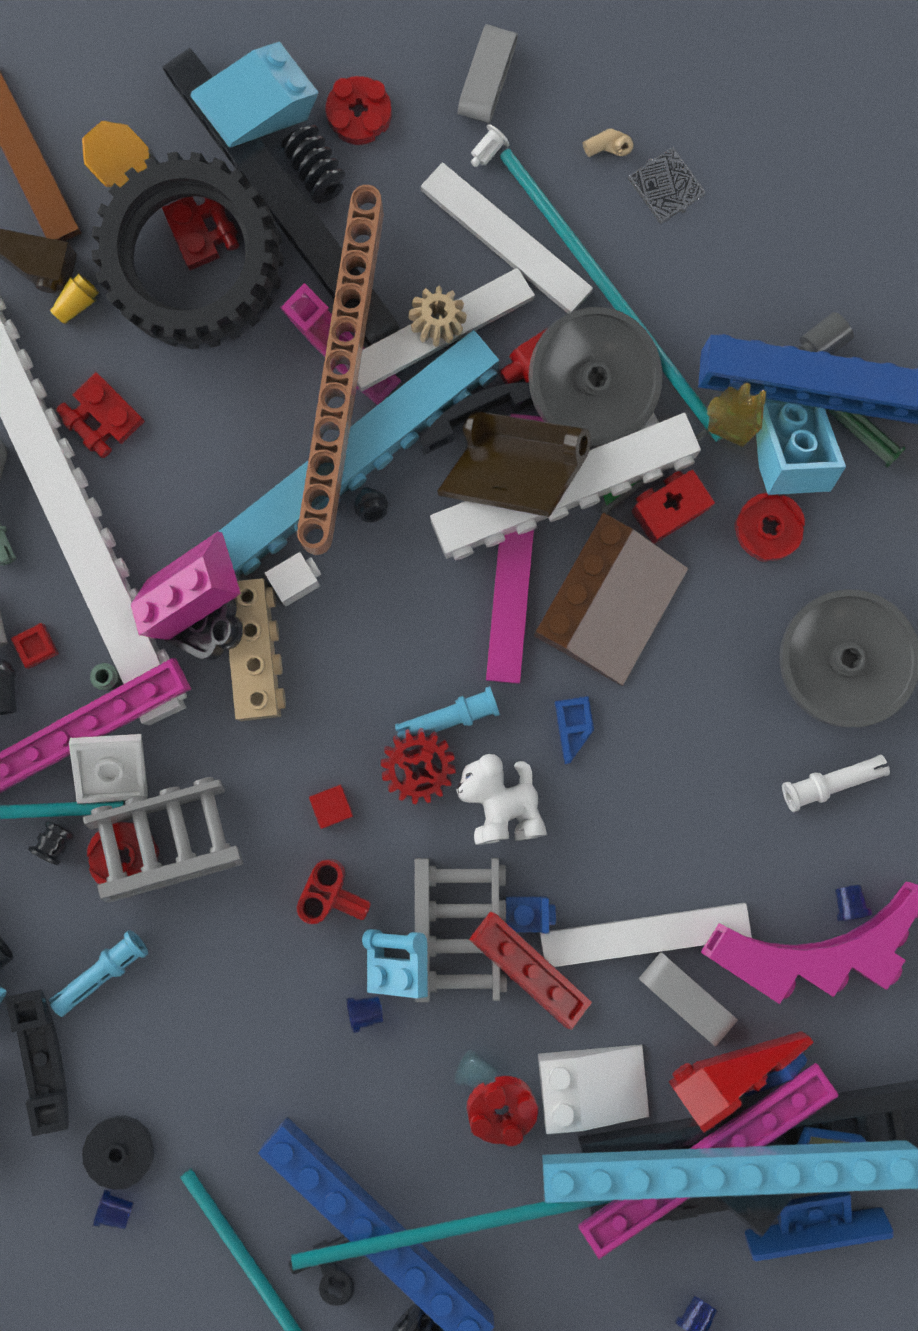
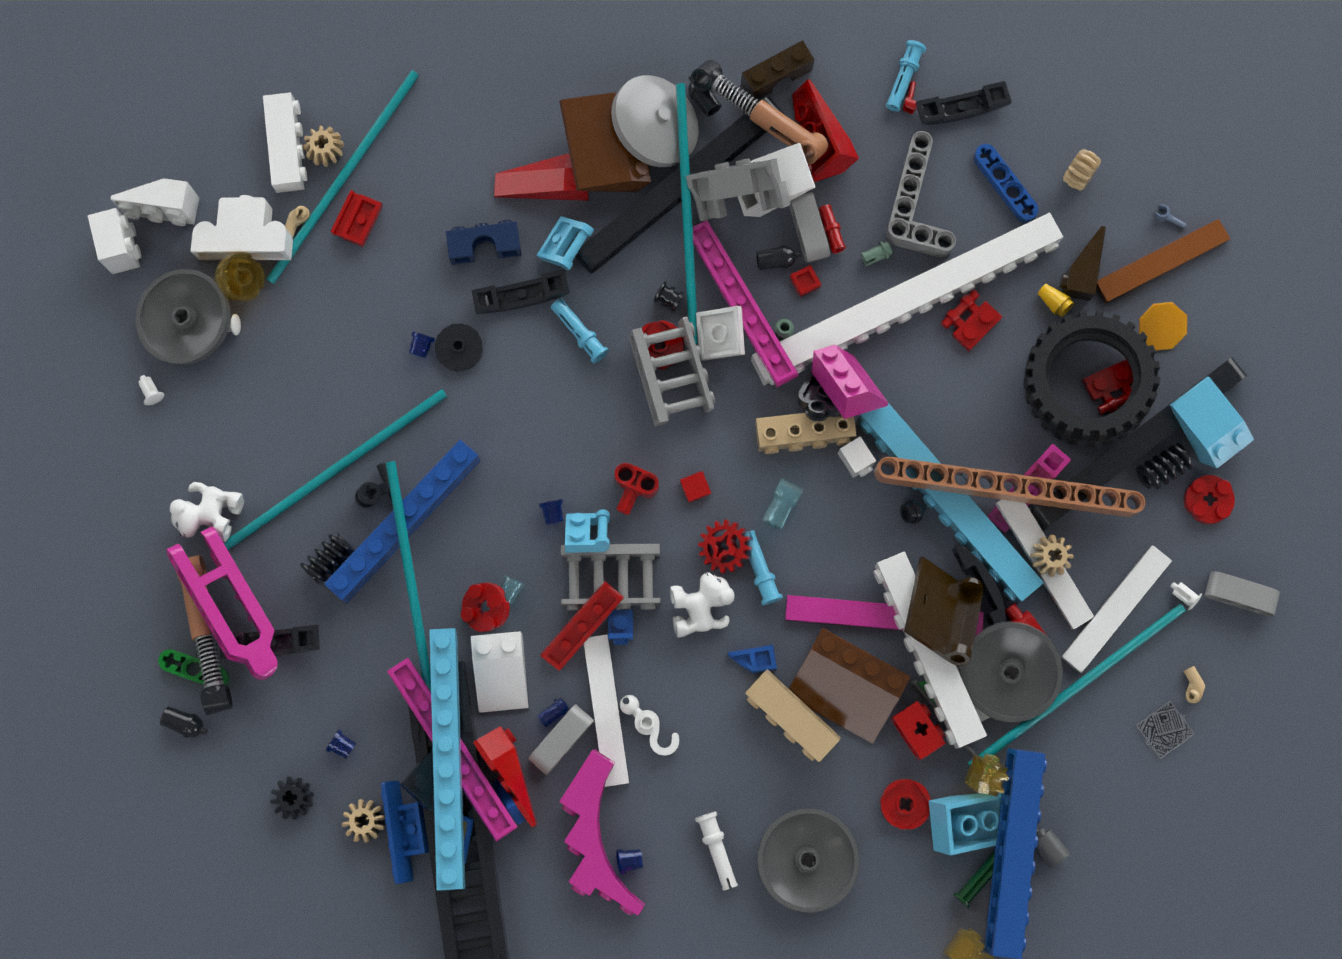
camera: 85 degrees right, 5 degrees down
none -> tan gear [342,799,385,843]
none -> clear blue pin [537,698,570,728]
none -> white piece [620,695,679,756]
none -> tan brick [745,669,841,762]
none -> clear light blue piece [763,478,804,530]

